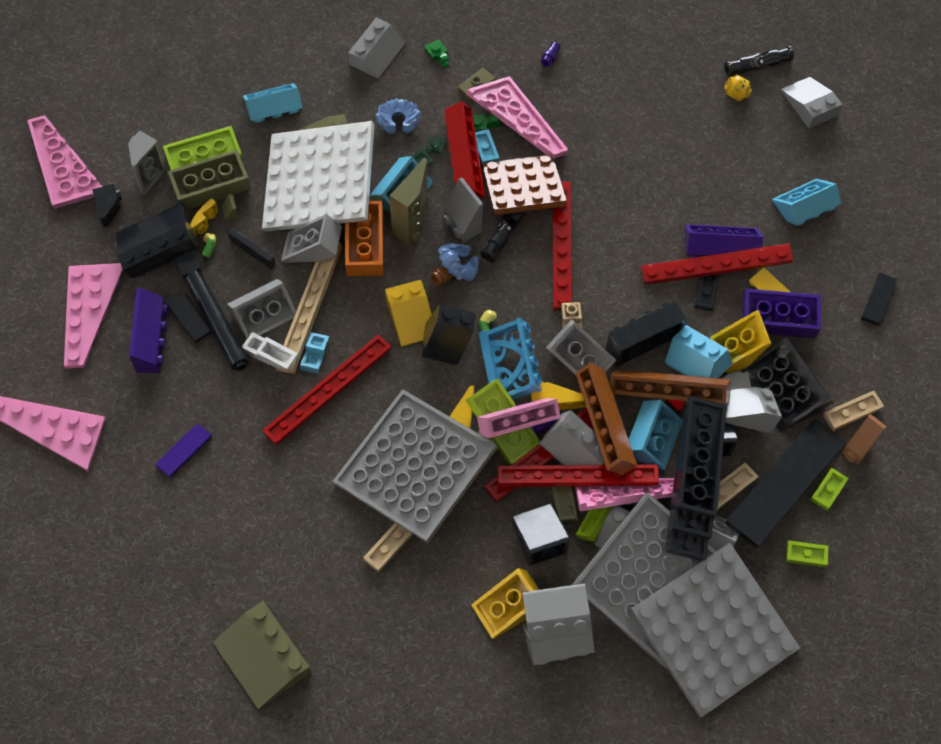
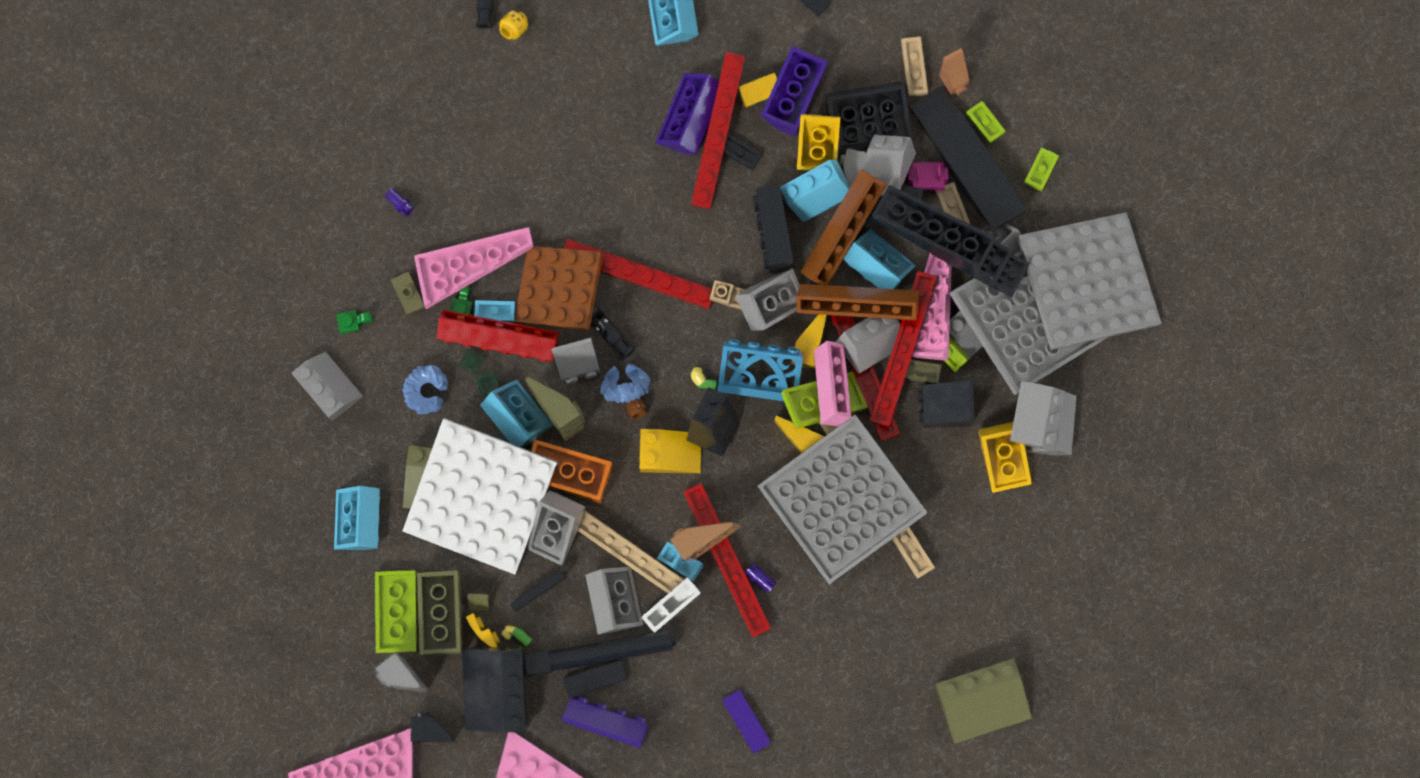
camera: 65 degrees left, 15 degrees up
none -> medium nougat slope [670,522,741,561]
none -> dark purple pin [745,563,776,592]
none -> dark pink piece [908,162,948,191]

